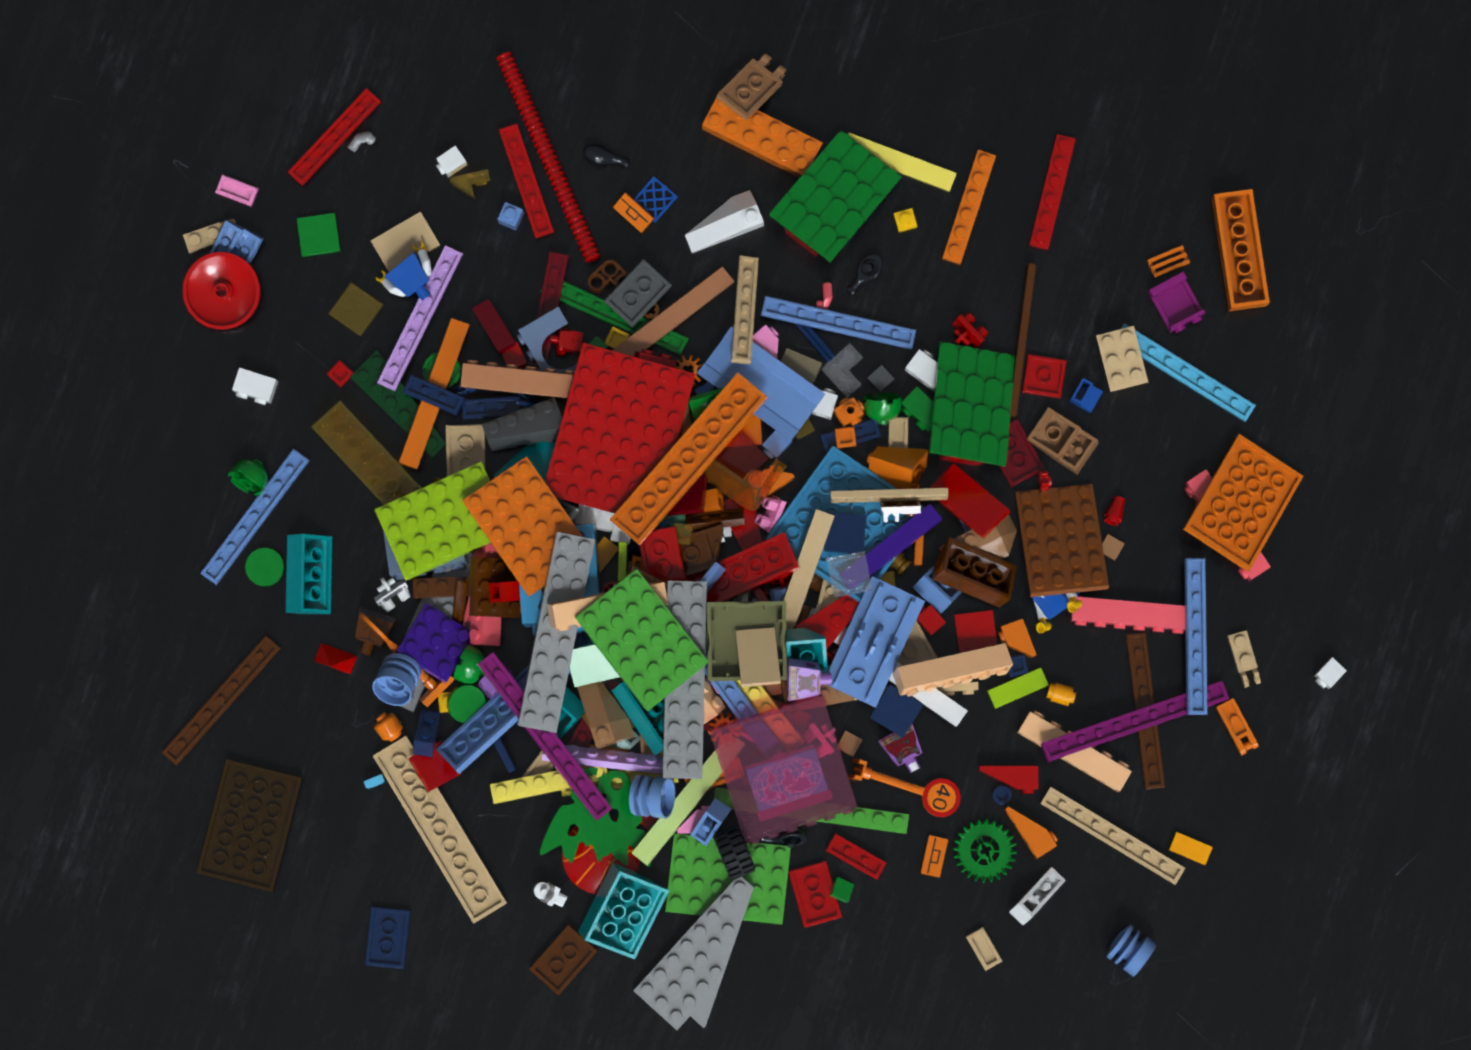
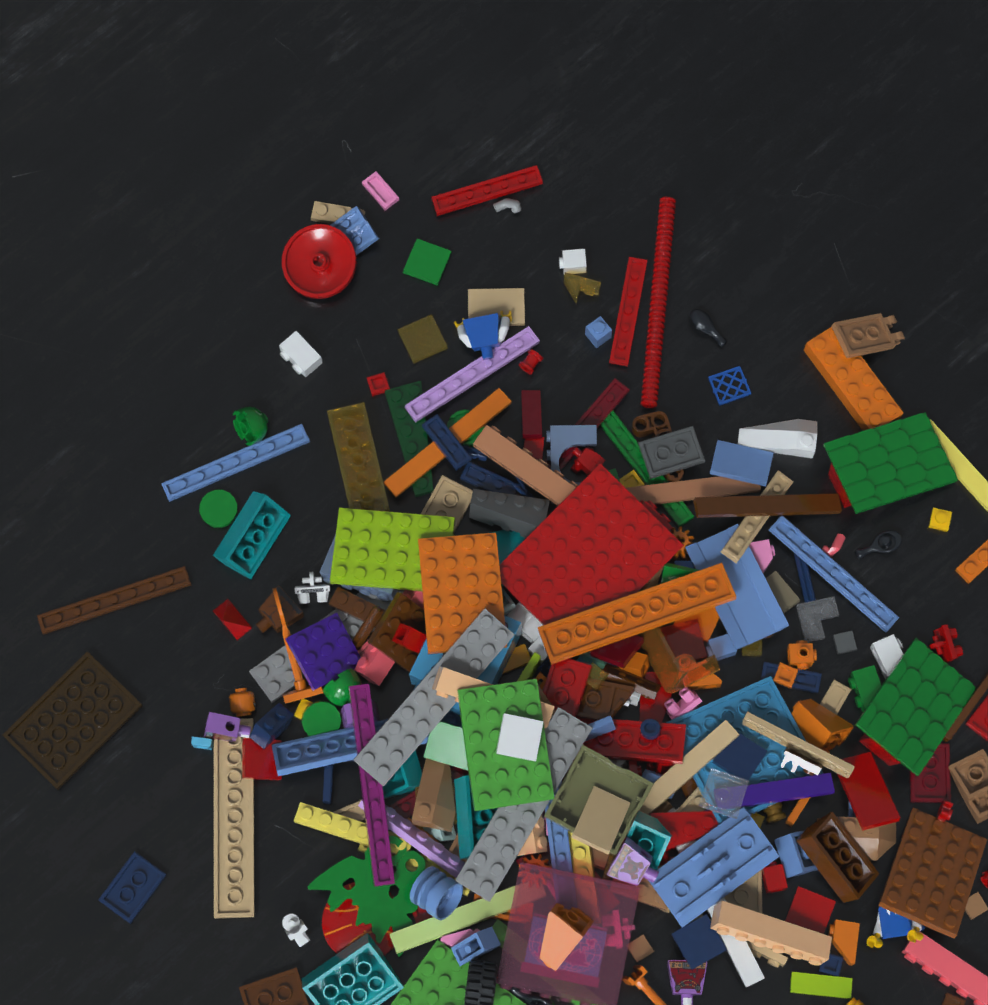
camera: 30 degrees right, 10 degrees down
medium blue wheel [372,653,422,706] -> none
orange tile [613,193,655,233] -> none
white brick [812,388,838,420] -> none
green cylinder [863,393,902,424] -> none
none -> medium lavender torso [204,712,251,742]
none -> white tile [496,713,544,761]
none -> red bush [519,349,543,374]
none -> orange slope [540,903,594,971]
none -> dark blue tile [640,719,661,740]
none -> reddish brown tile [693,494,842,518]
none -> medium blue tile [710,440,774,487]

